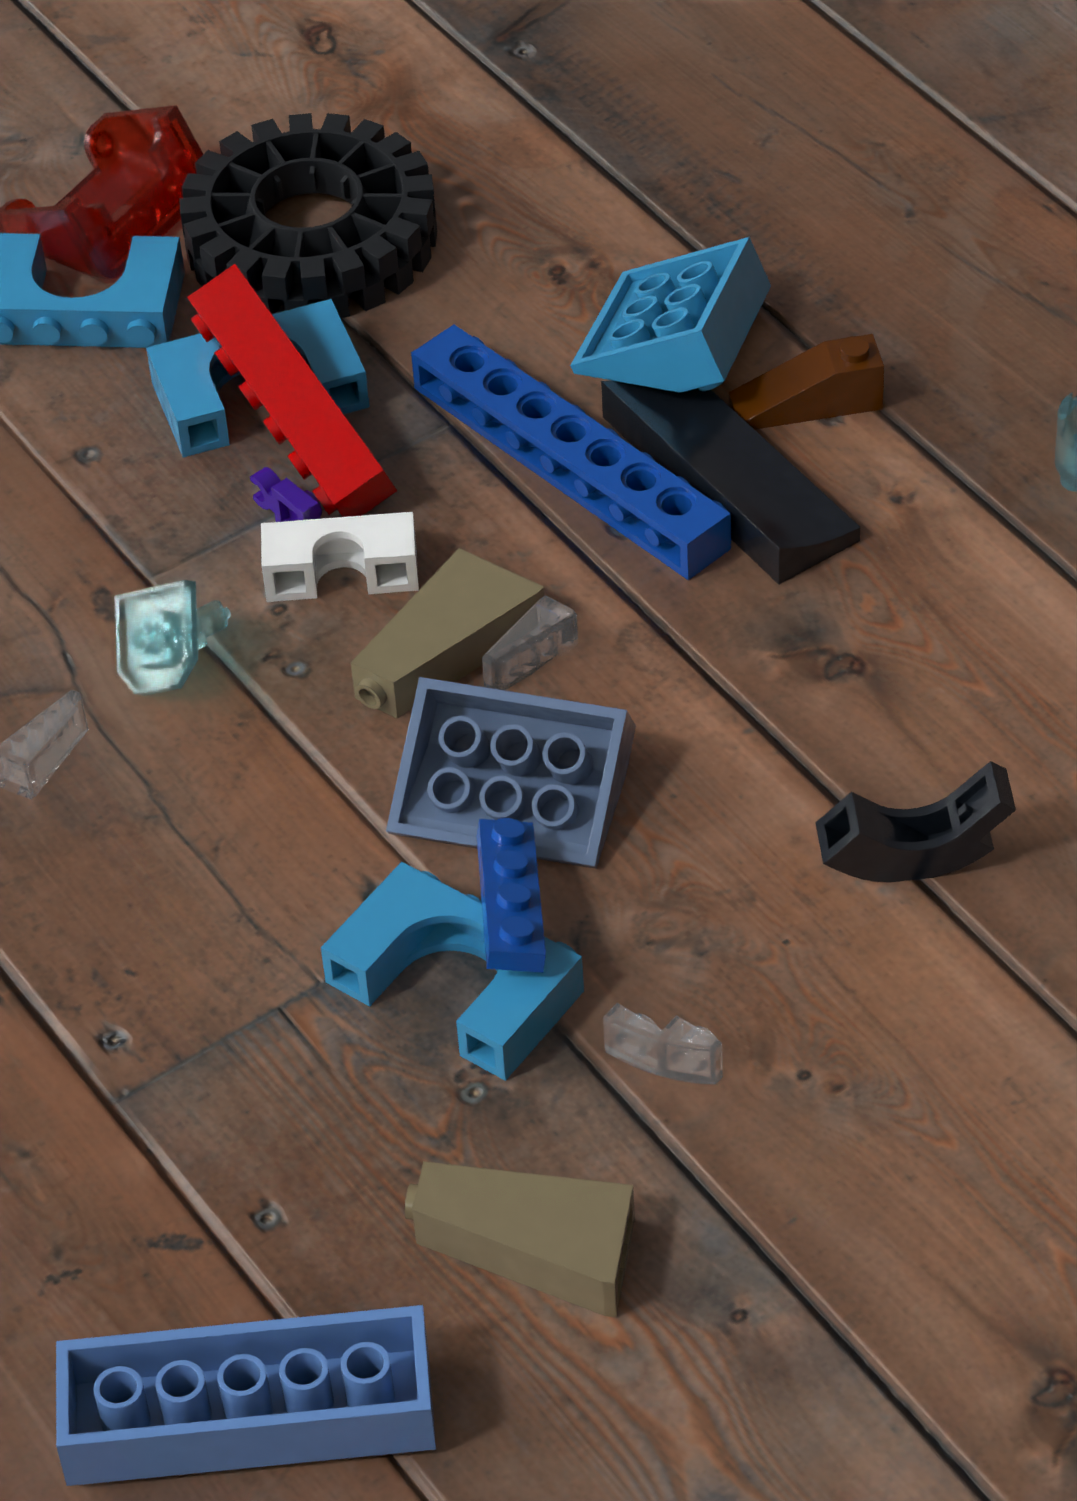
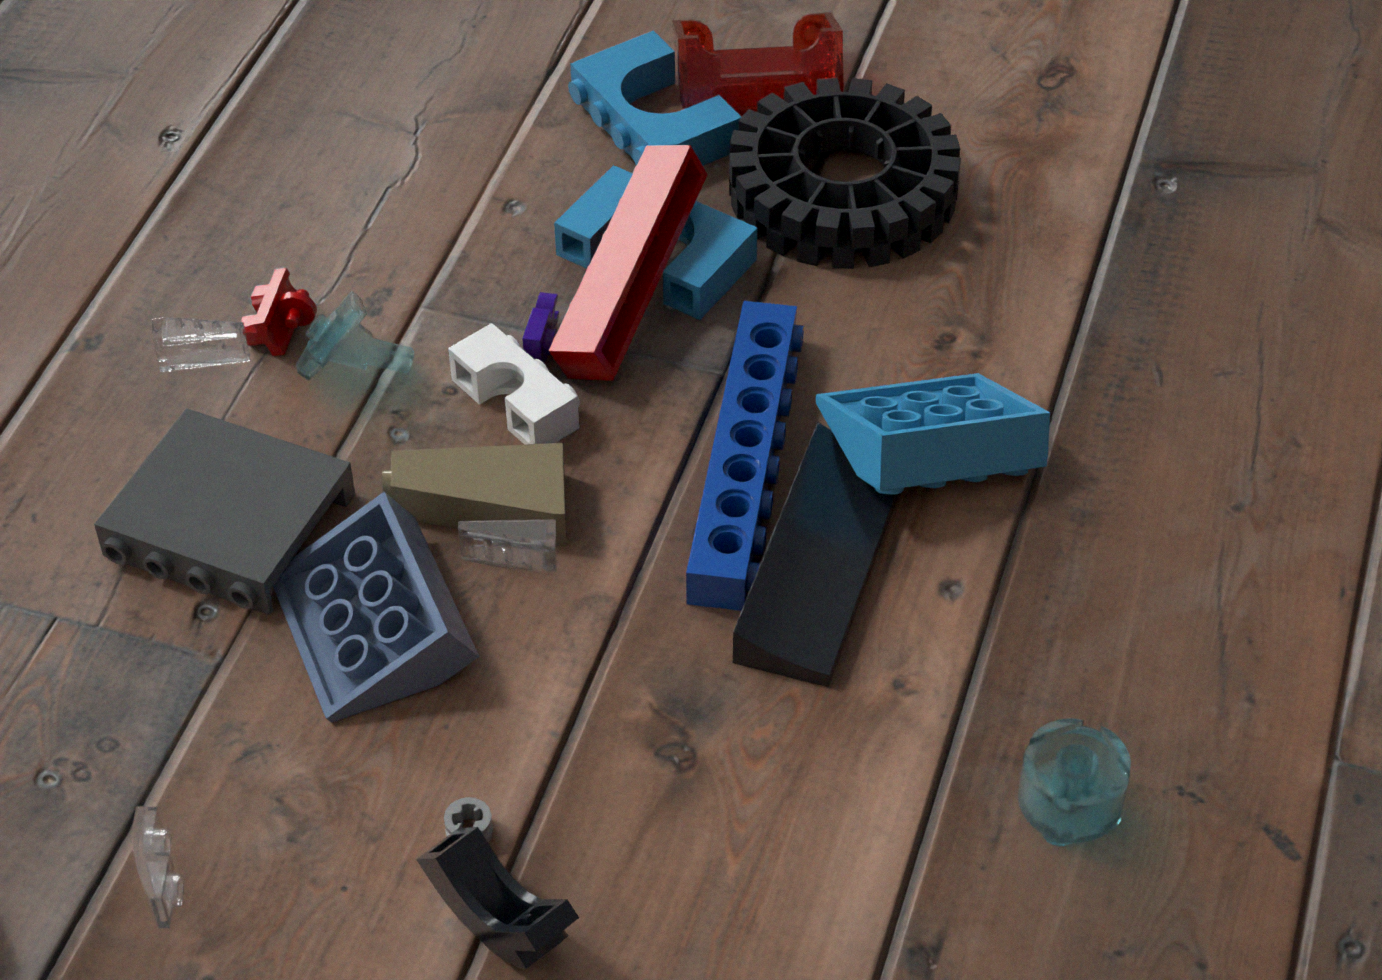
camera: 50 degrees right, 0 degrees up
dark azure arch [321,861,584,1081] -> none
blue plate [476,818,546,973] -> none
reddish brown slope [729,334,884,430] -> none
none -> dark grey panel [94,408,355,615]
none -> red hips [238,268,317,356]
none -> light grey bush [444,797,493,842]

